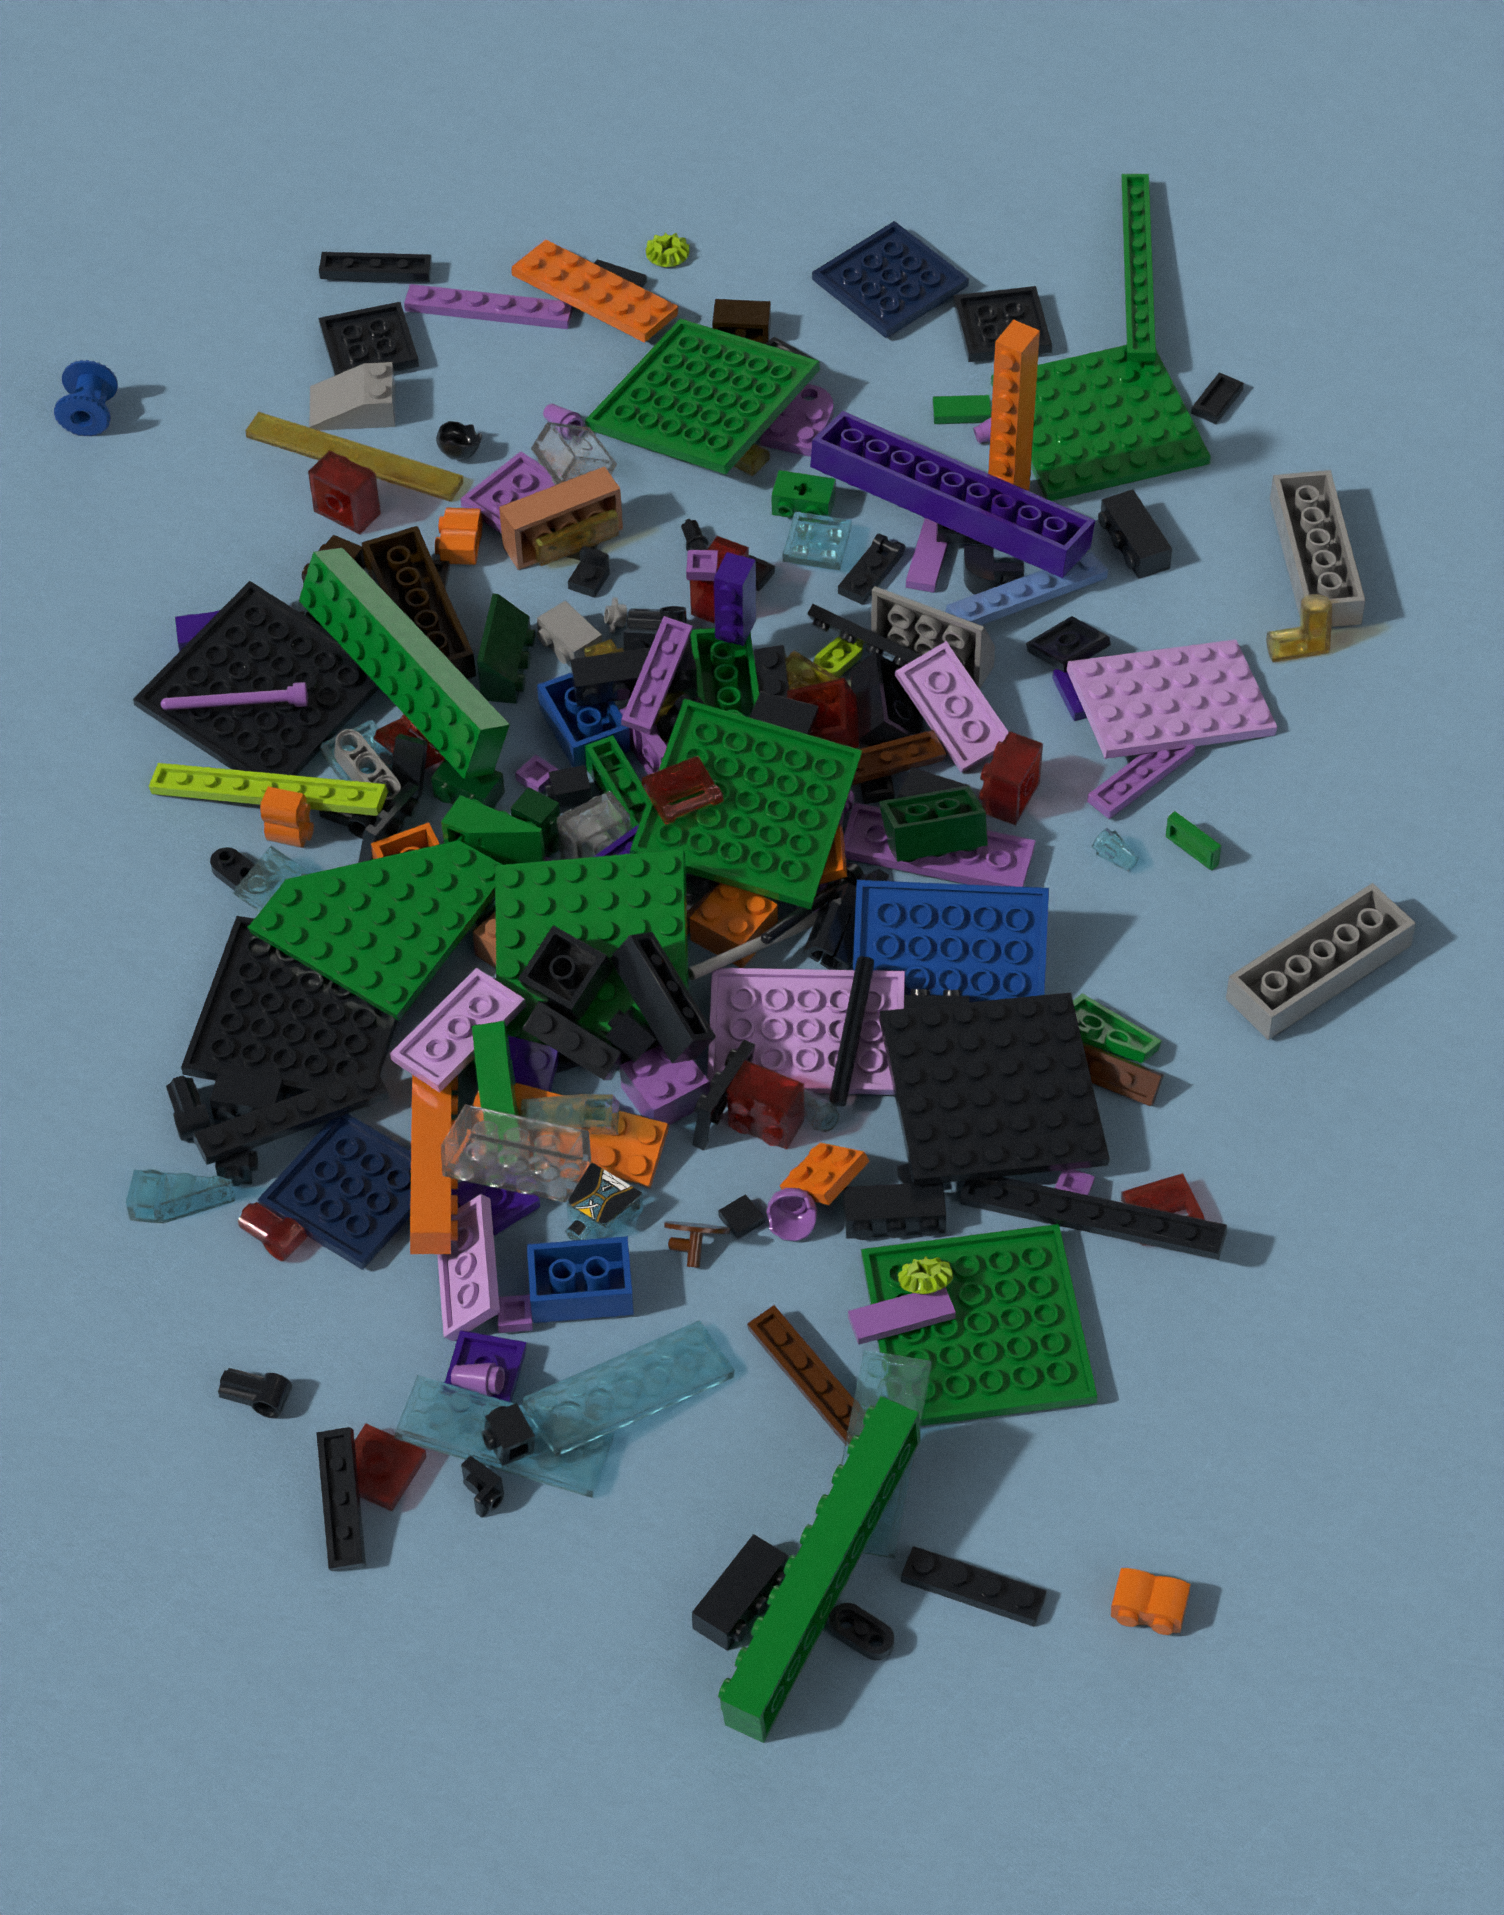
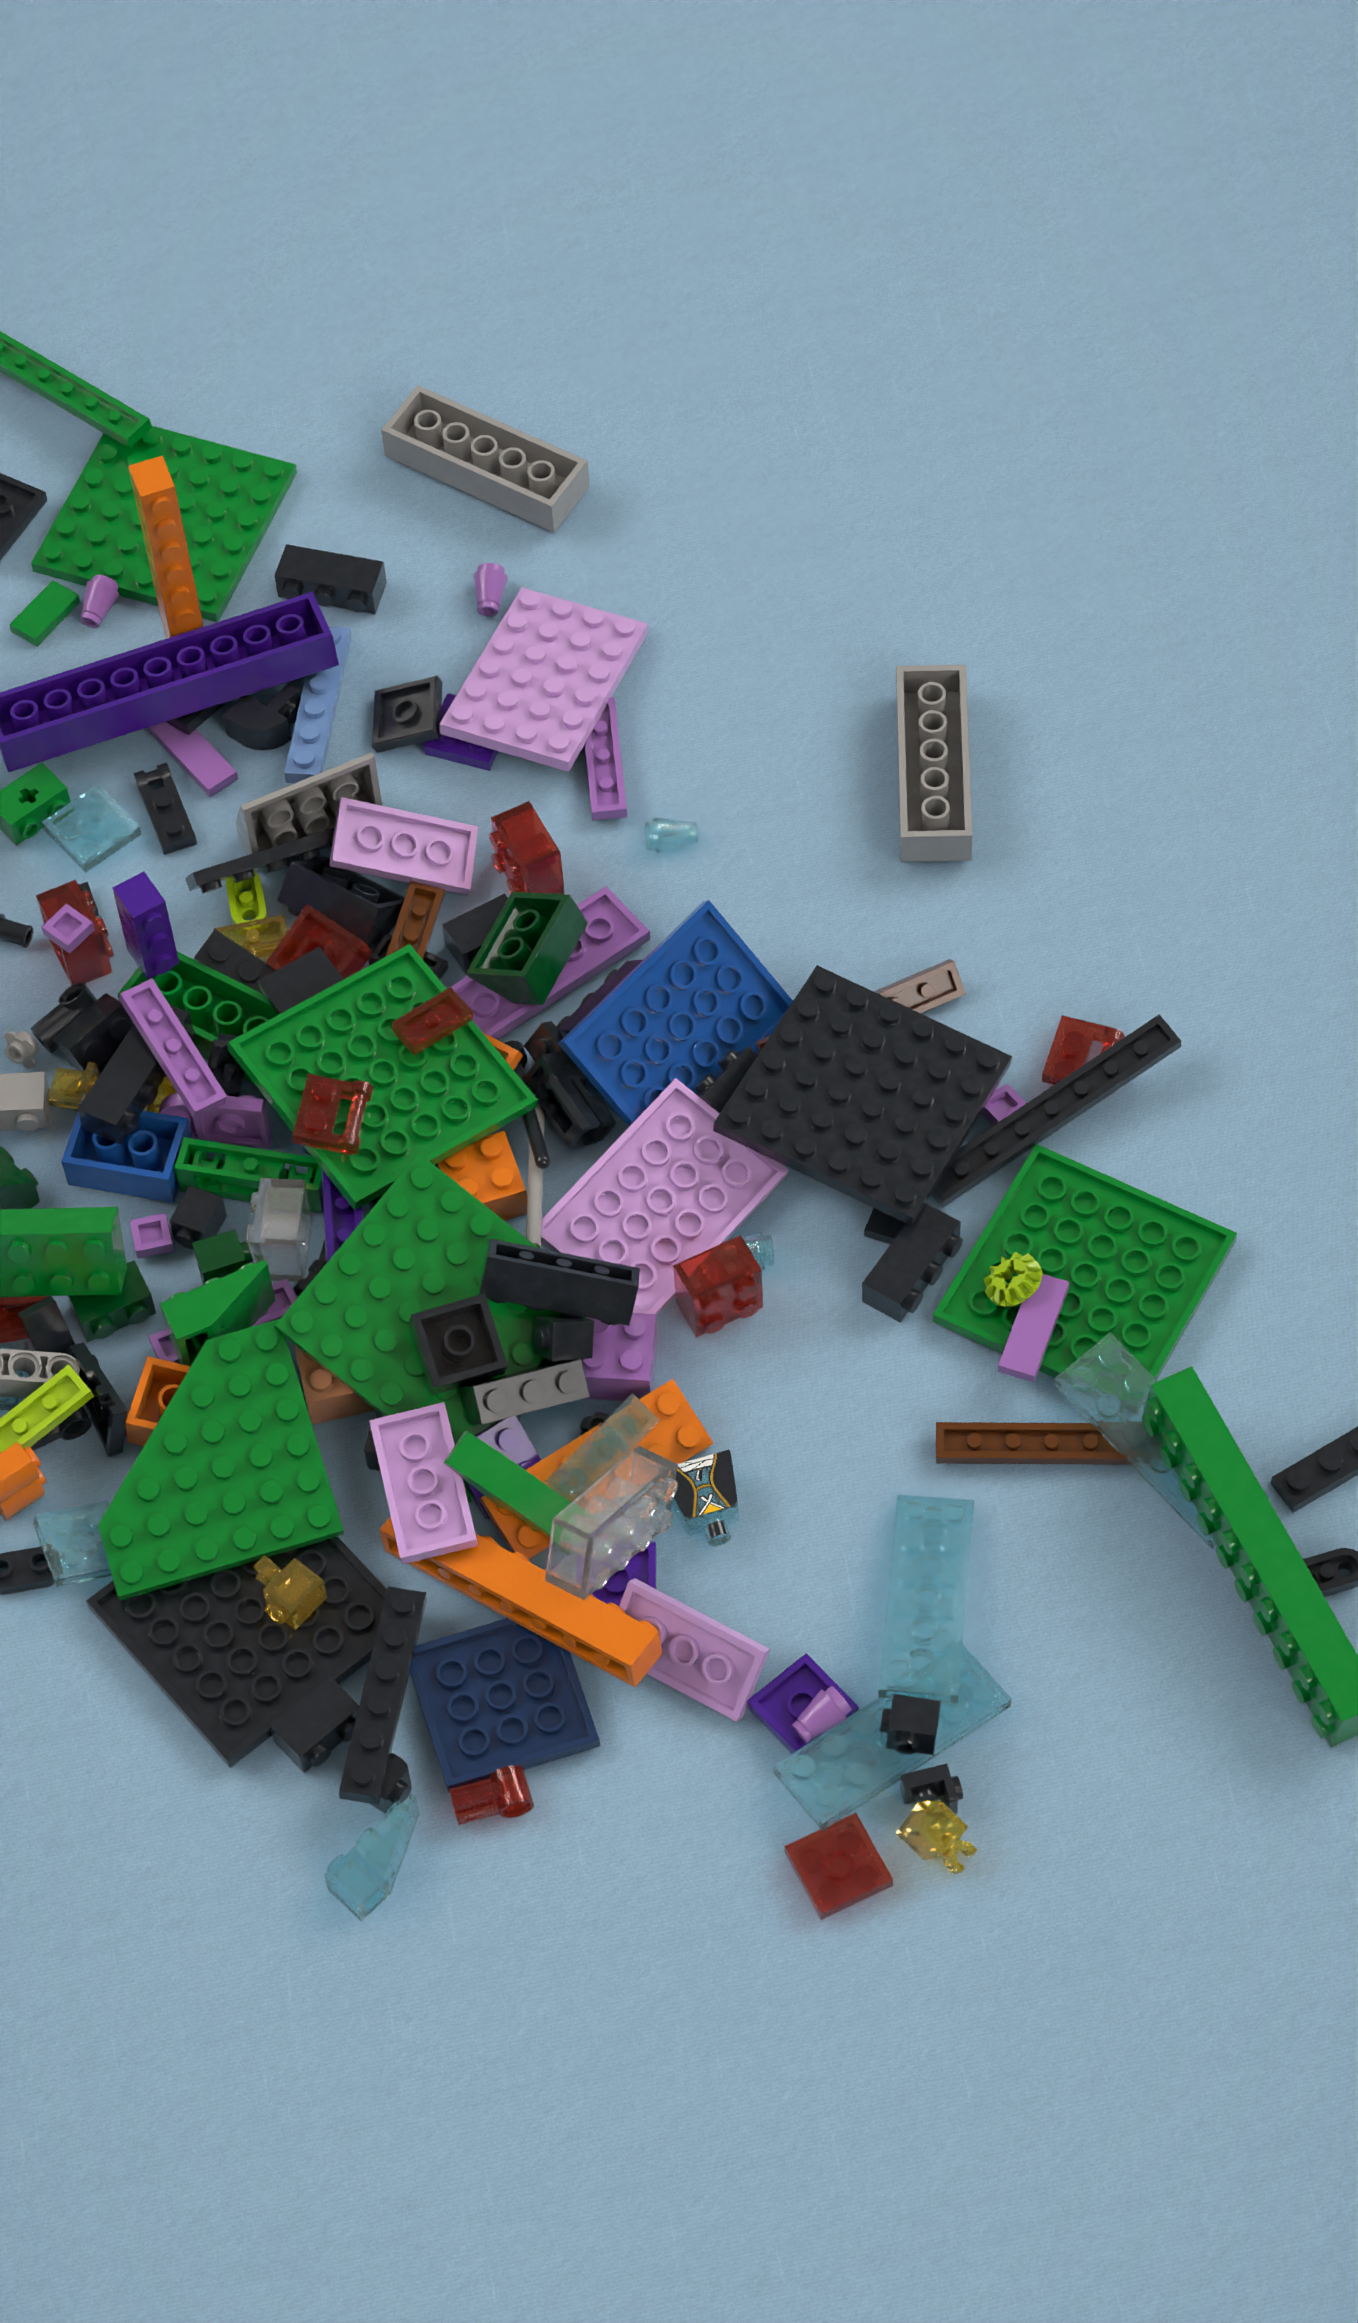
camera: 50 degrees left, 5 degrees up
black piece [166,1075,212,1141] -> none
black piece [218,1368,292,1418] -> none
black plate [316,1427,366,1572] -> none
medium lavender plate [498,1294,533,1333] -> none
blue brick [527,1236,634,1323] -> none
reddish brown shield [664,1221,730,1268] -> none
black wing [692,1039,755,1151] -> none
black brick [692,1534,788,1651] -> none
black tile [718,1194,765,1239] -> none
medium lavender hair [766,1188,817,1241] -> none
orange plate [779,1143,870,1205] -> none
black axle [829,956,874,1107] -> none
green wing [1073,993,1162,1063] -> none
green tile [1165,811,1221,871] -> none
black tile [1191,372,1244,424] -> none
clear yellow brick [1266,594,1333,663] -> none
none -> clear yellow brick [254,1555,327,1630]
none -> clear red plate [392,987,473,1055]
none -> medium lavender cone [473,563,507,616]
none -> clear yellow brick [896,1800,978,1874]

